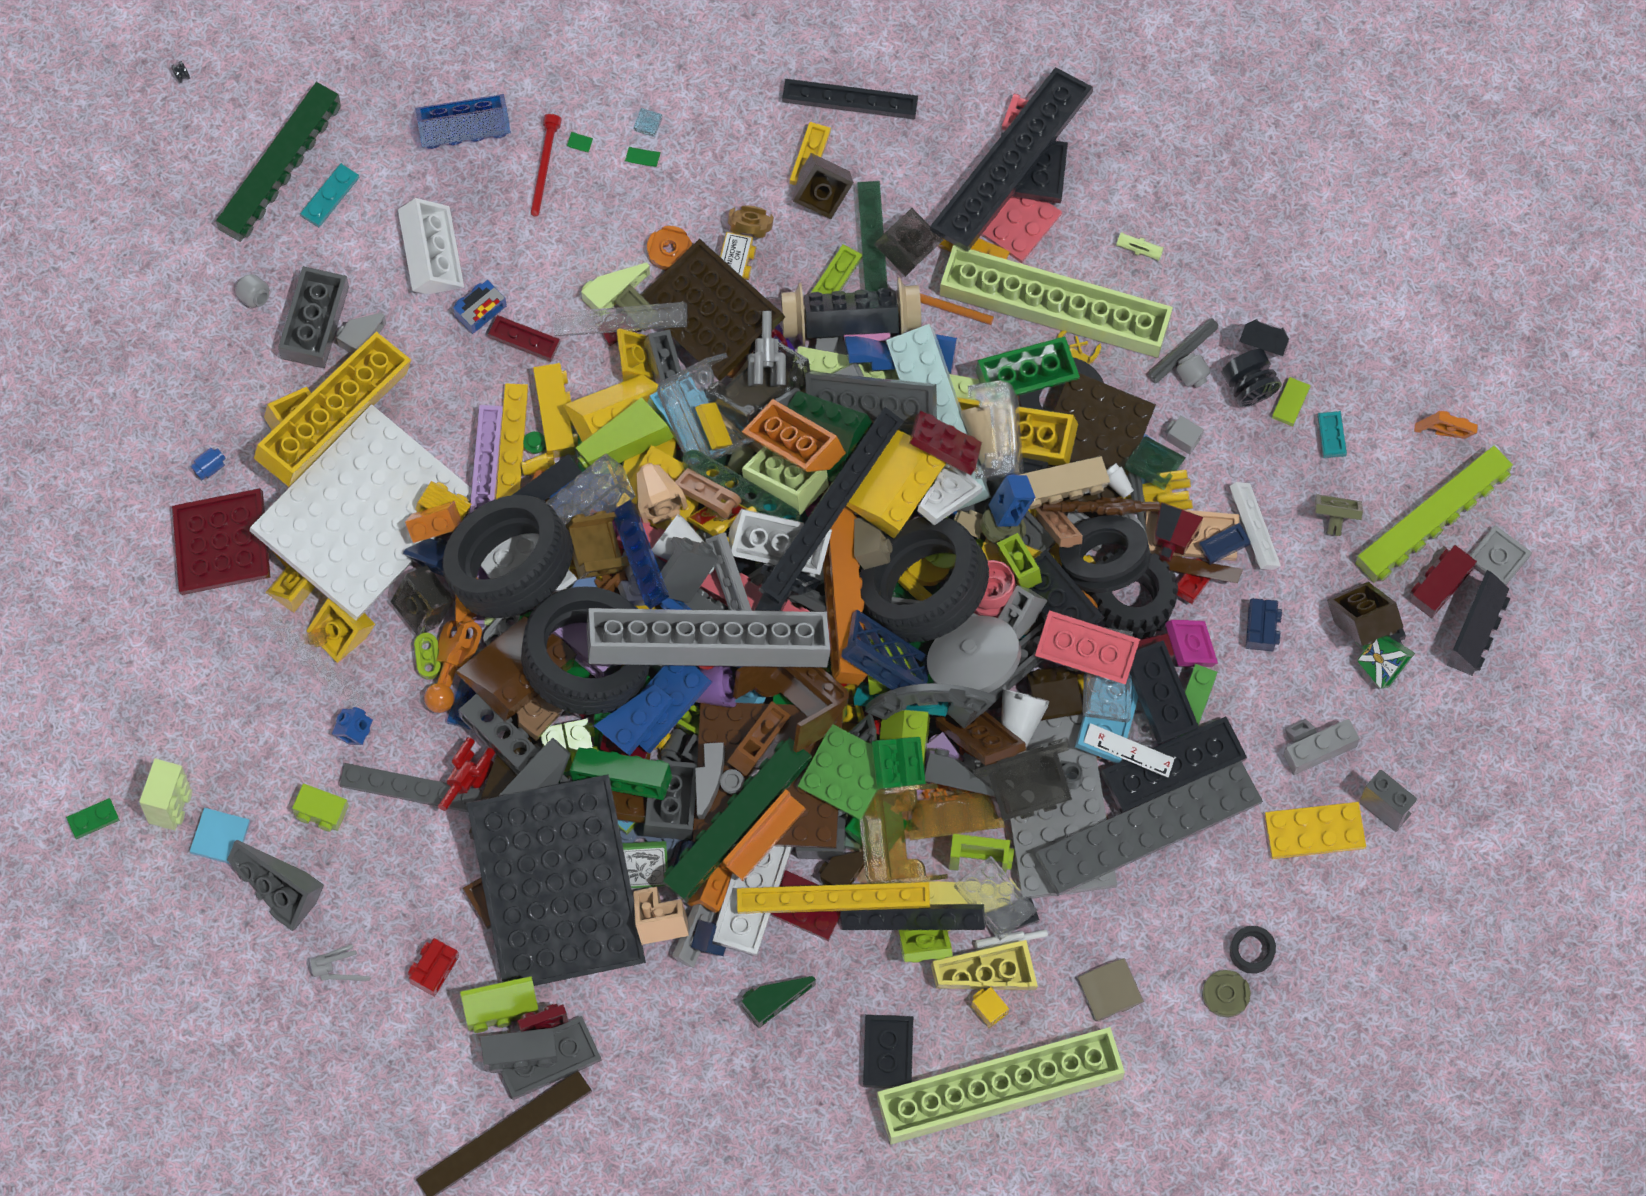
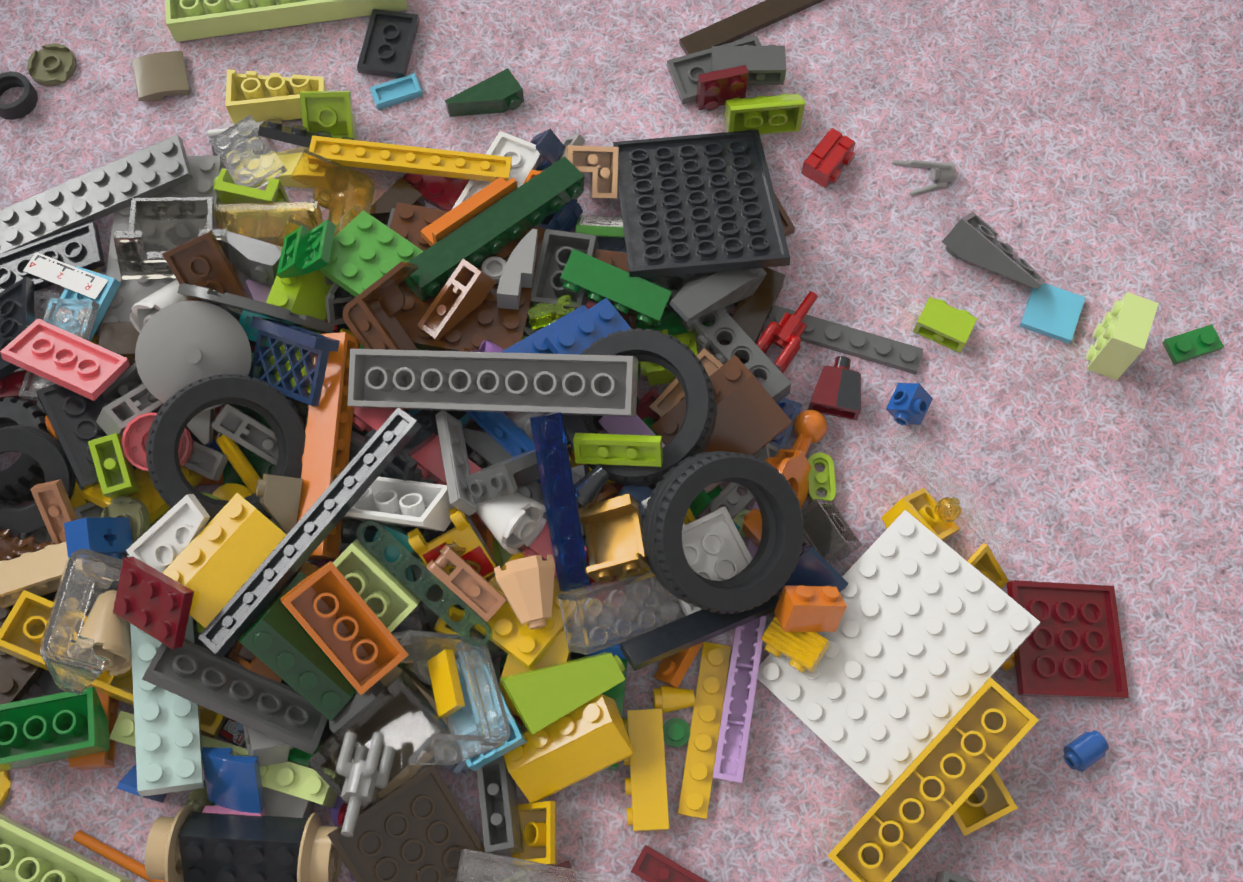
camera: 170 degrees left, 0 degrees up
yellow brick [971,987,1009,1029] -> none
none -> medium azure tile [370,73,423,110]
none -> clear neon green plate [528,295,575,330]
none -> black cone [570,464,611,508]
none -> lime plate [573,433,663,467]
none -> dark red torso [808,356,861,421]

